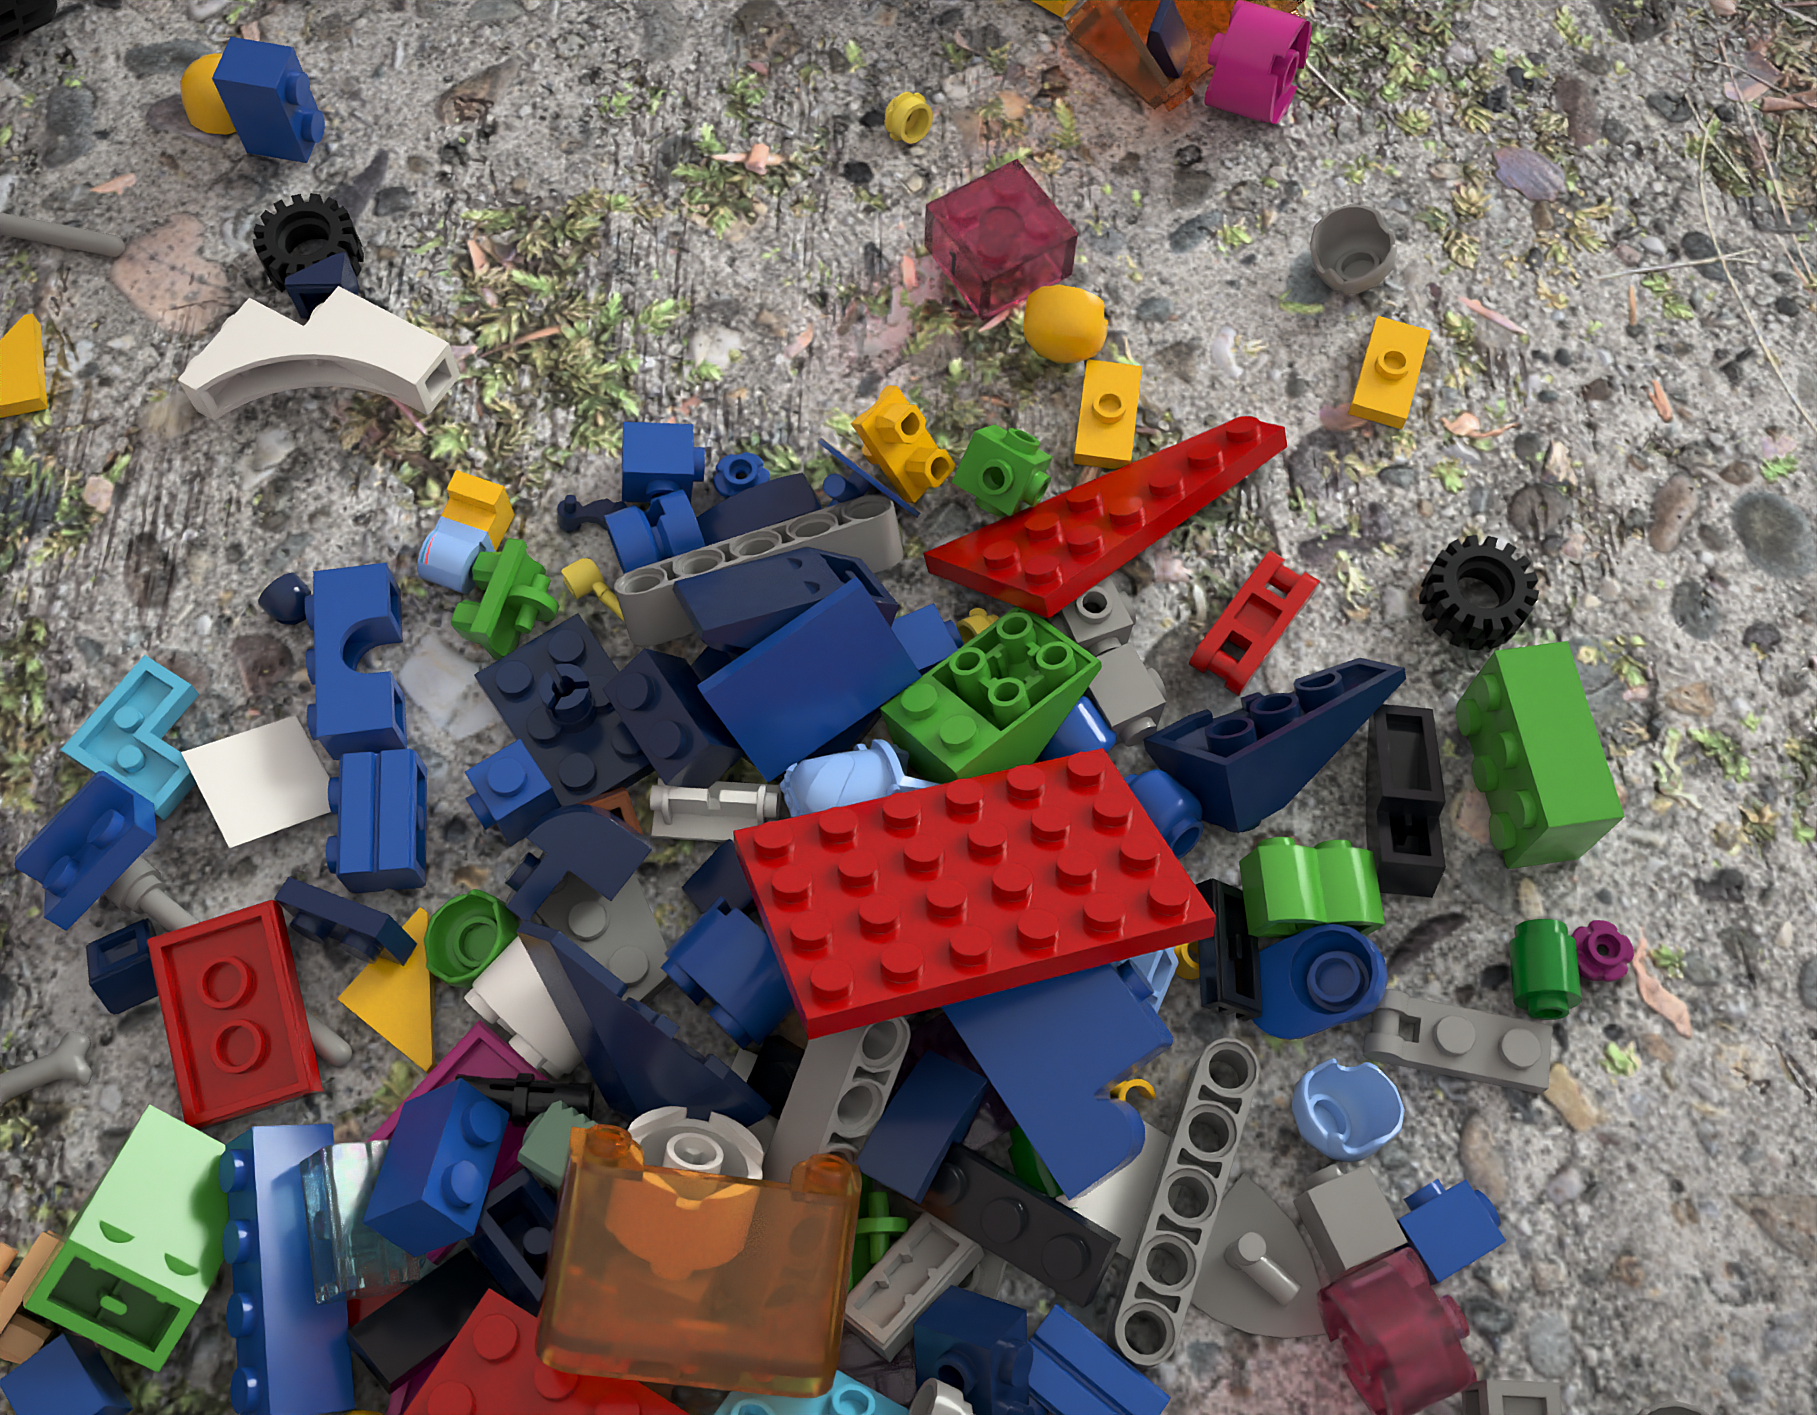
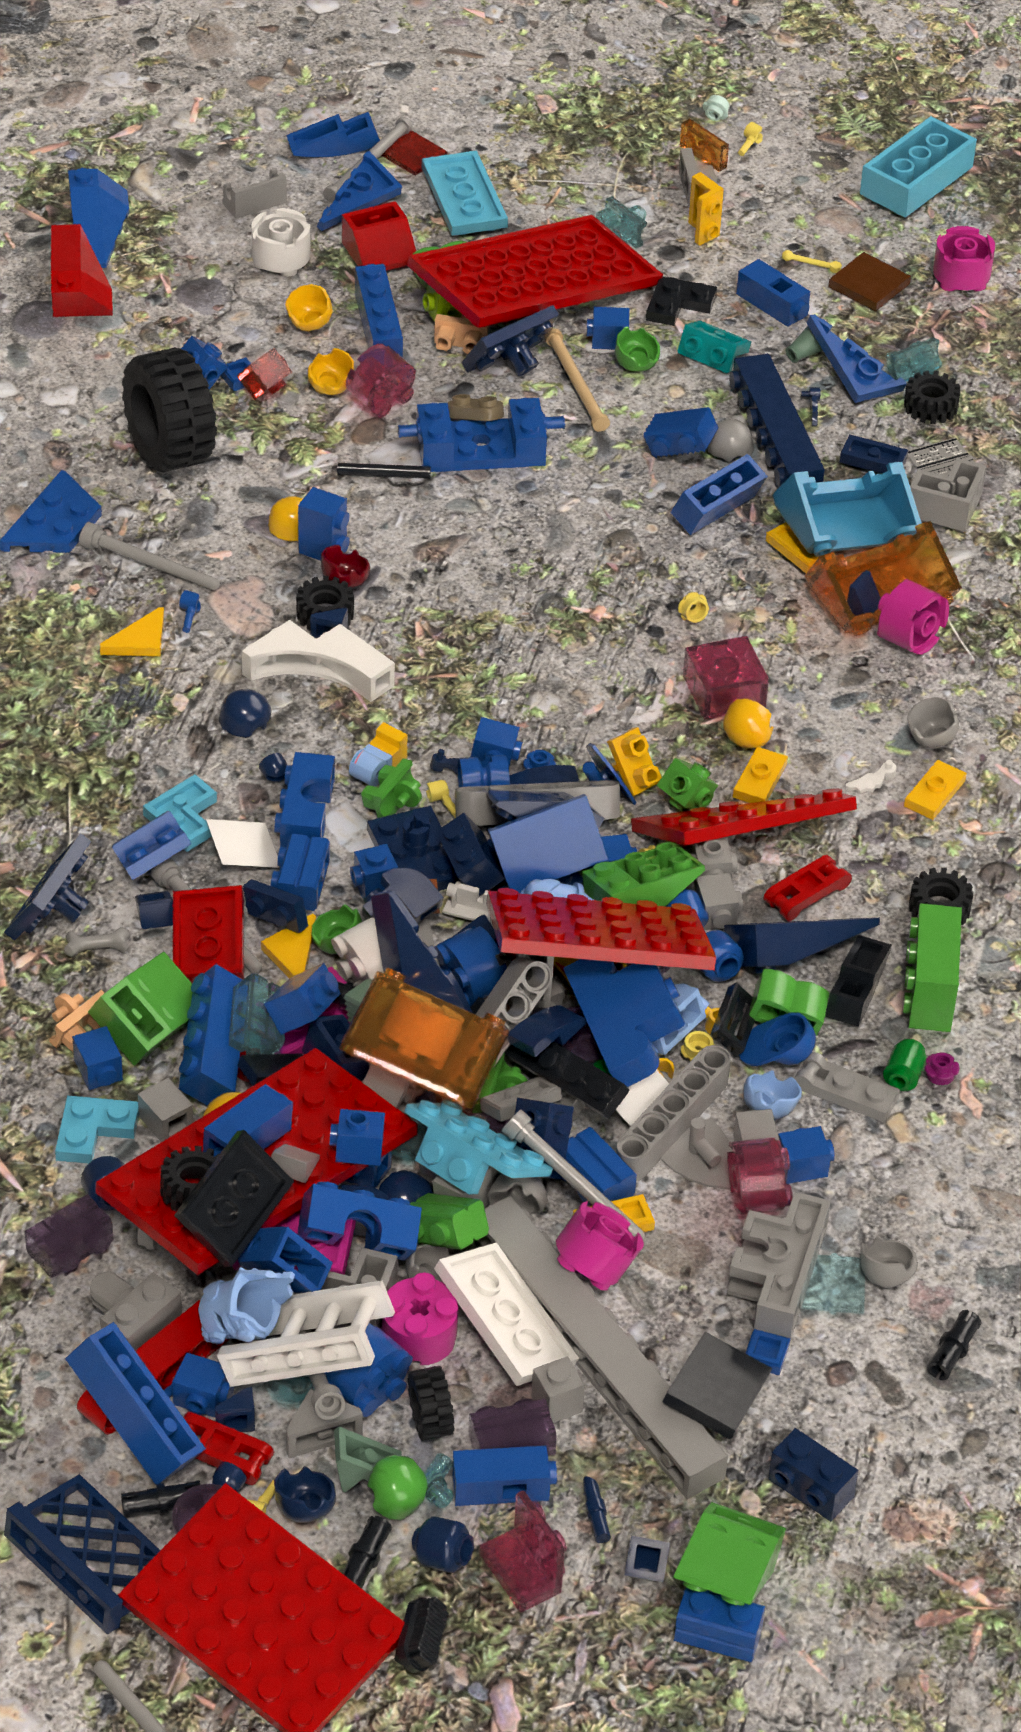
camera: 15 degrees right, 20 degrees down
none -> blue hand [179,590,201,633]
none -> dark blue hair [218,689,272,738]
none -> dark red hair [321,545,370,588]
none -> light yellow plate [681,1031,714,1061]
none -> white piece [846,760,896,794]

